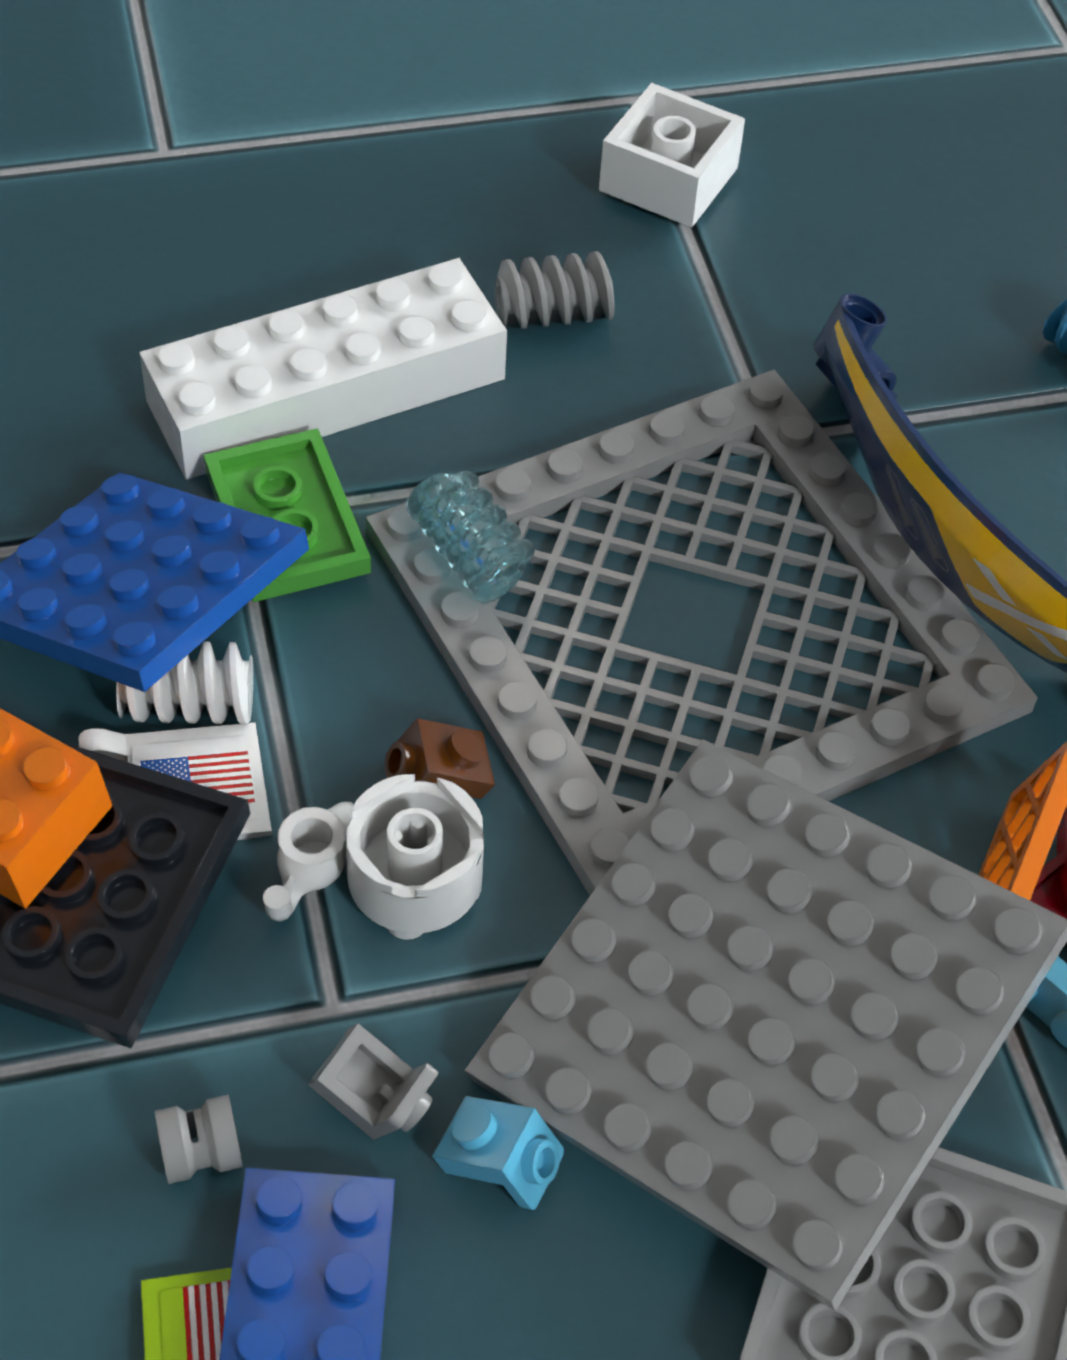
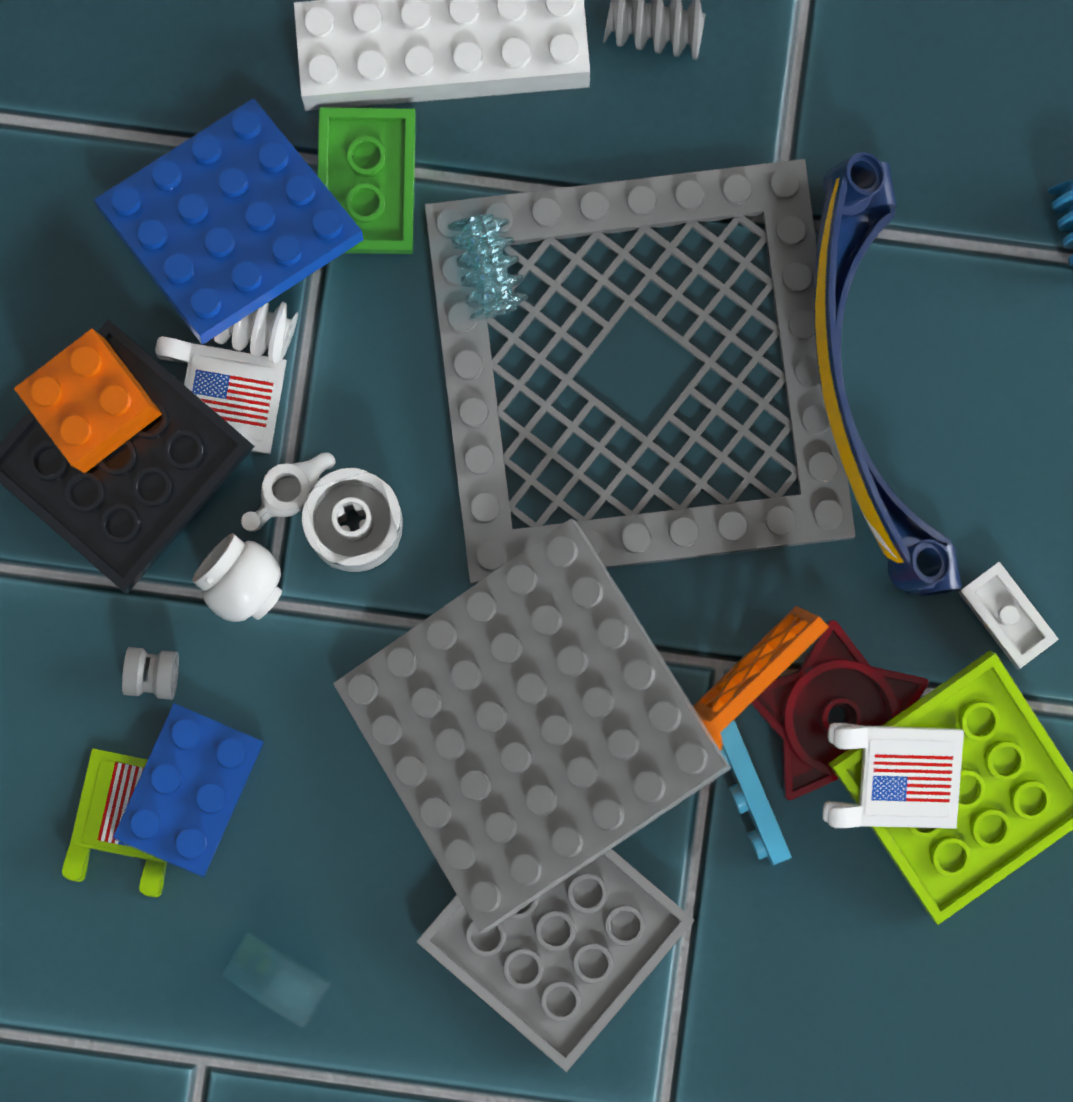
camera: 25 degrees right, 30 degrees up
light grey bracket [307,1023,439,1140] -> none
reddish brown bracket [385,718,495,799] -> none
medium azure bracket [432,1096,564,1210] -> none
none -> white piece [192,533,282,622]

